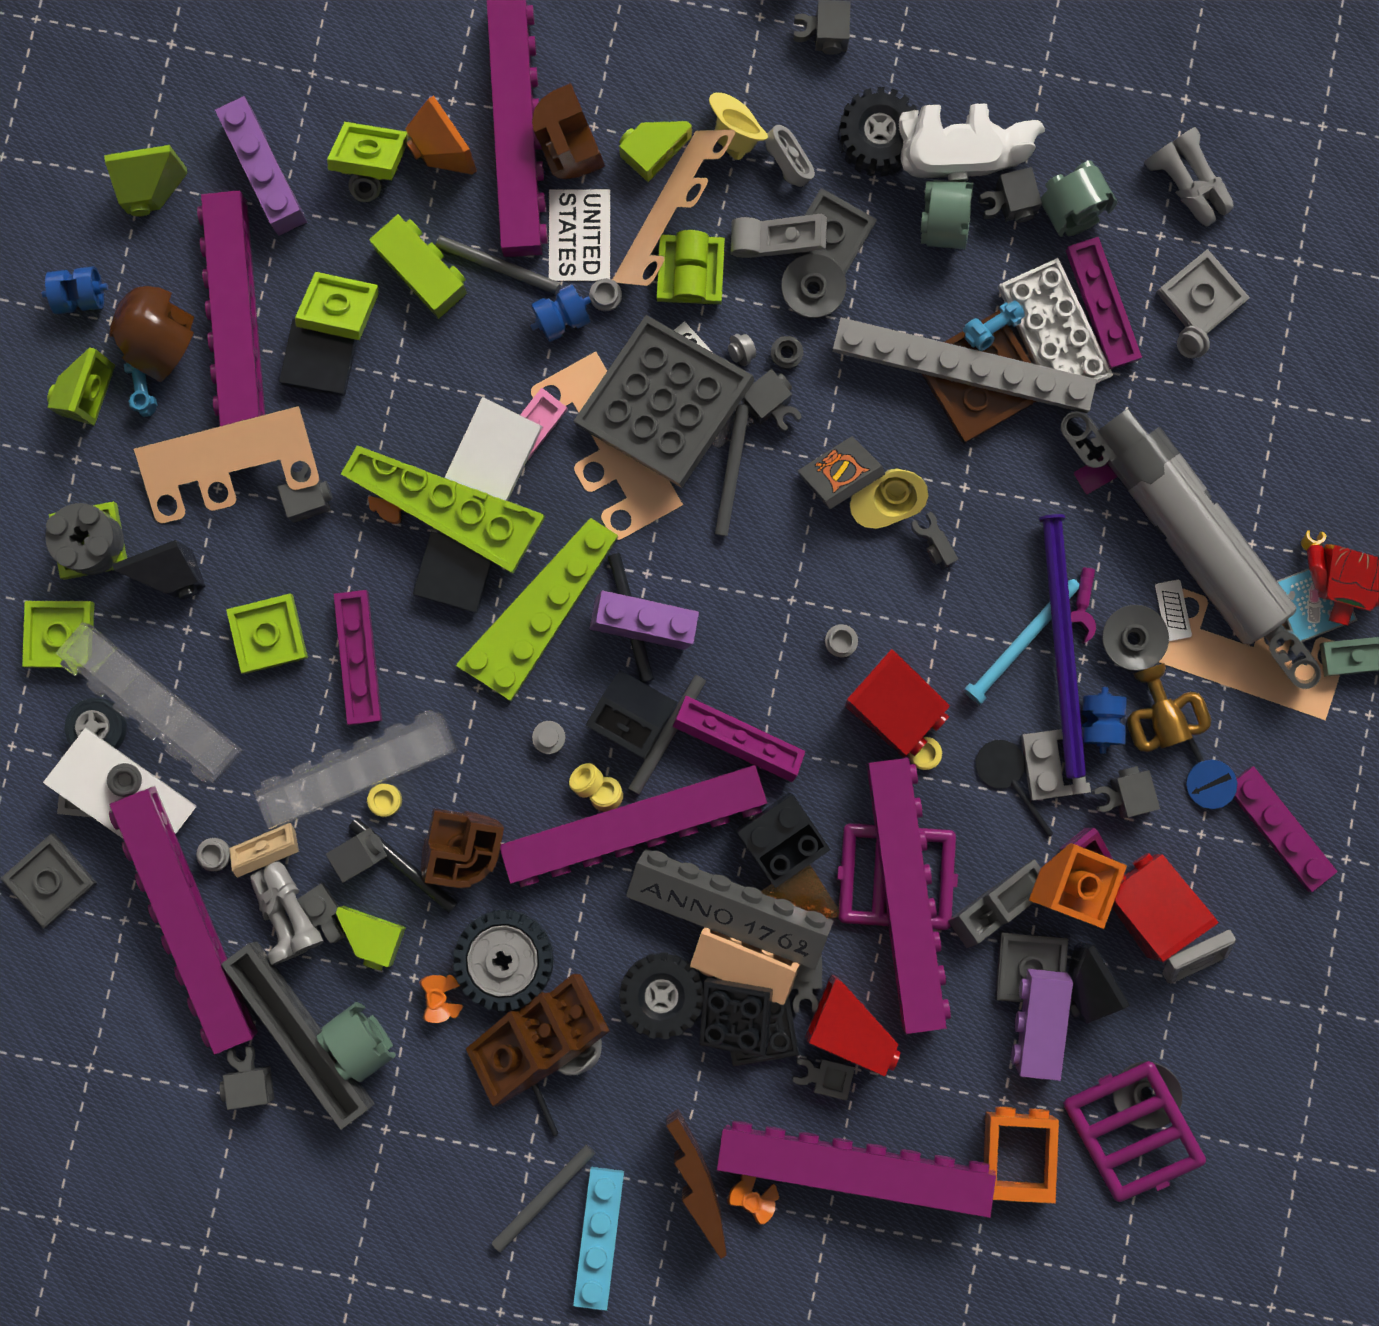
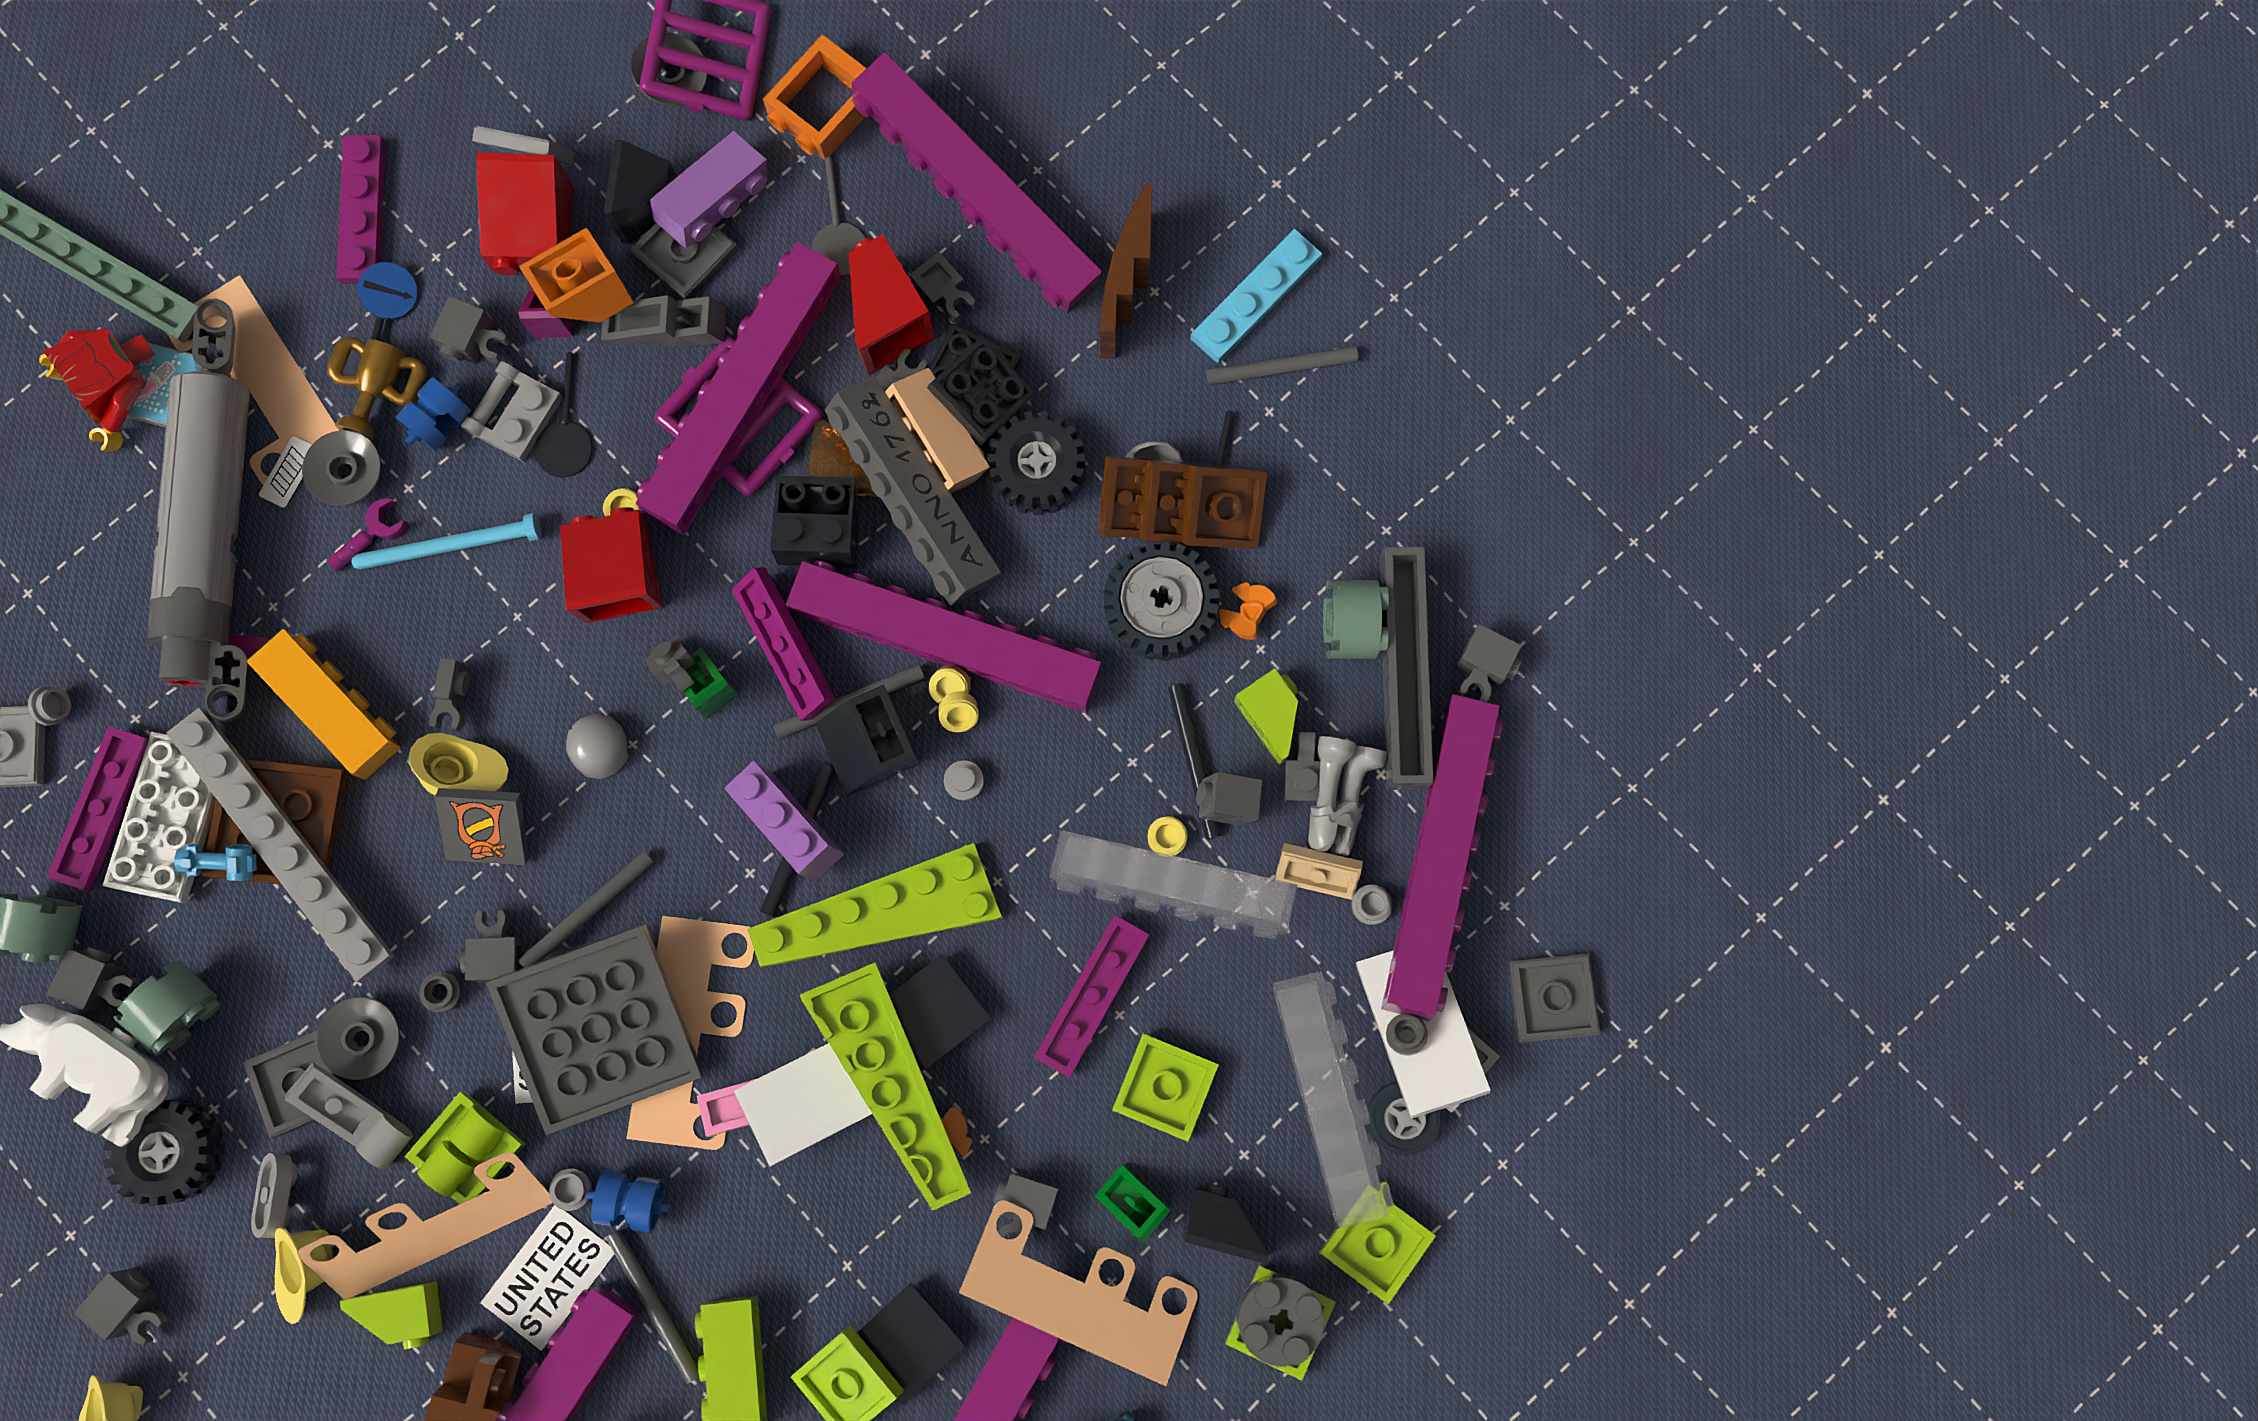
camera: 145 degrees left, 5 degrees down
reddish brown brick [421,808,504,888] -> none
orange piece [727,1175,779,1225] -> none
light grey plate [728,334,756,366] -> none
light grey plate [825,624,858,658] -> none
dark purple axle [1039,514,1086,779] -> none
none -> light orange brick [246,629,401,780]
none -> light grey hair [566,714,628,779]
none -> dark grey plate [644,636,695,692]
none -> green slope [683,647,738,718]
none -> dark grey piece [812,156,865,277]
none -> green slope [1095,1165,1171,1243]

